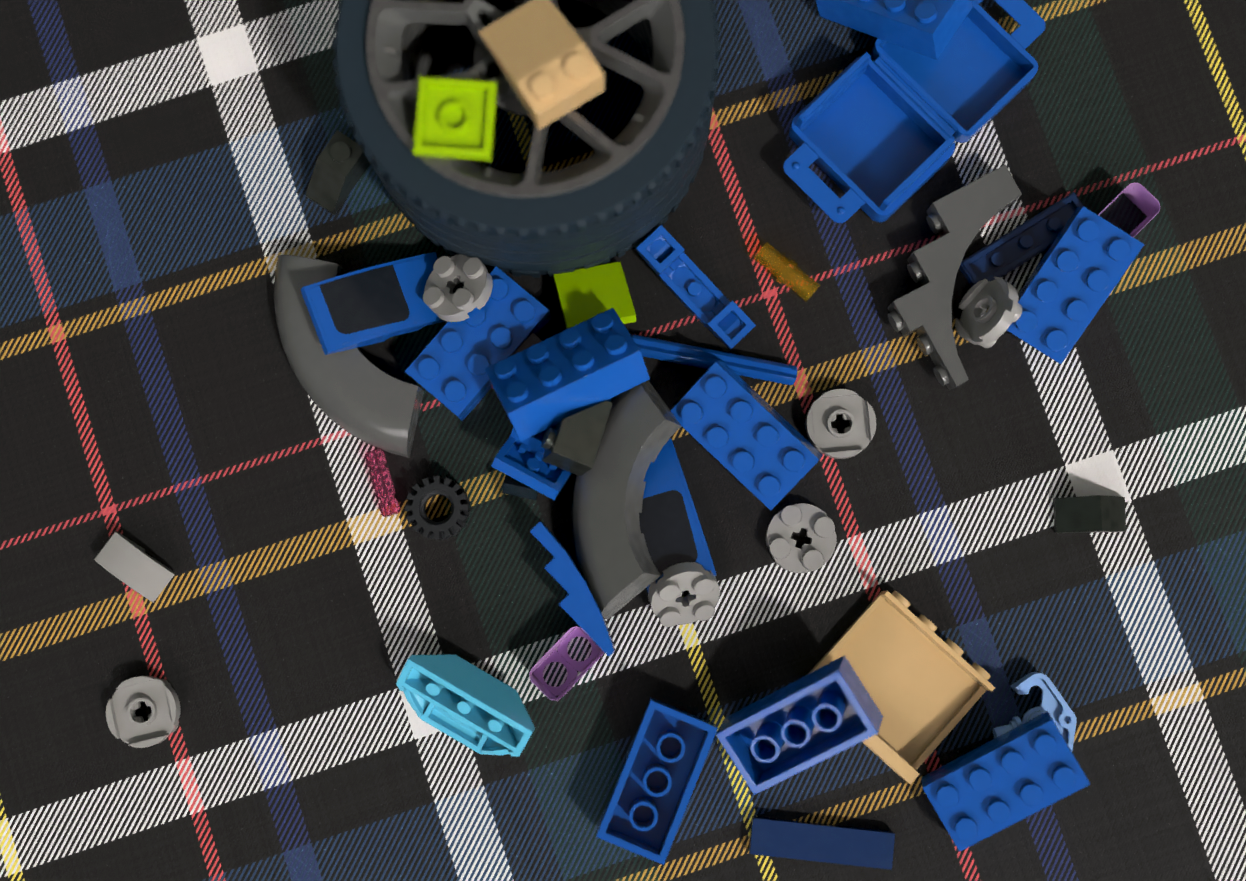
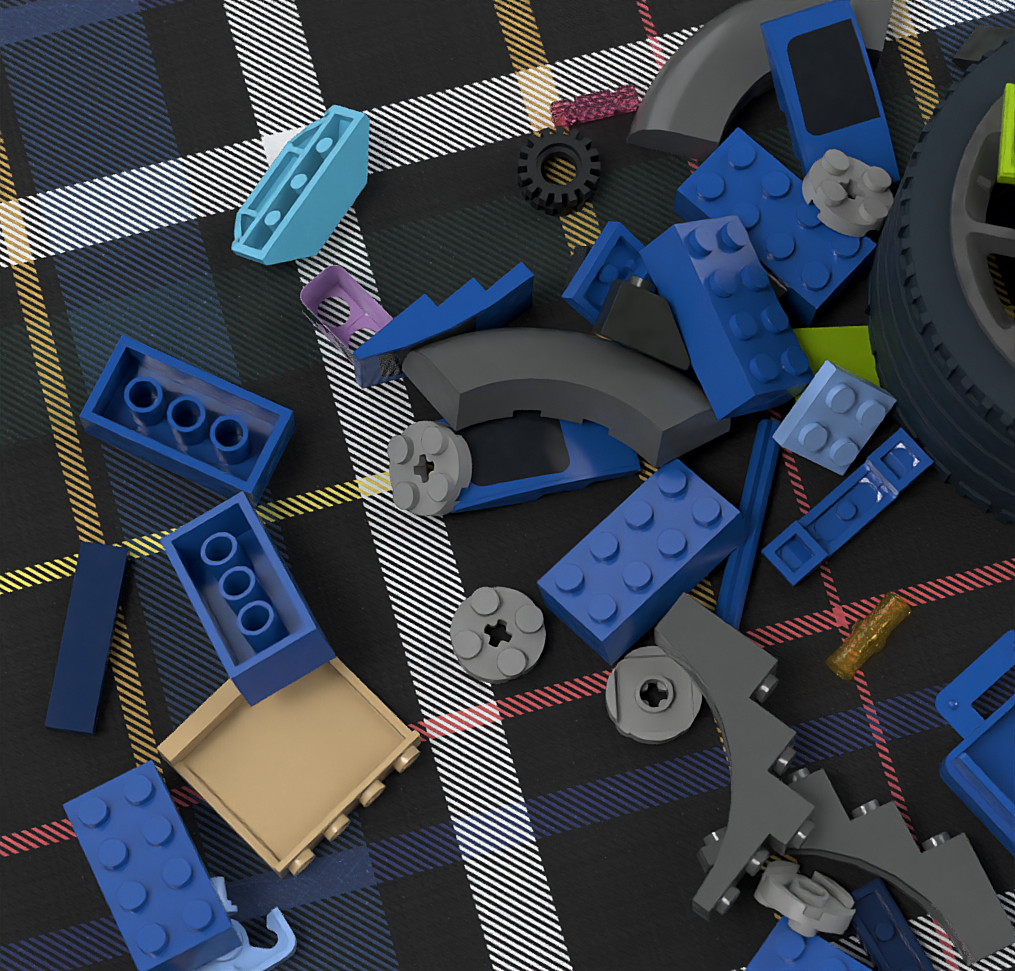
camera: 85 degrees right, 10 degrees down
none -> dark grey arch [654,592,816,922]
none -> light blue plate [772,360,897,476]

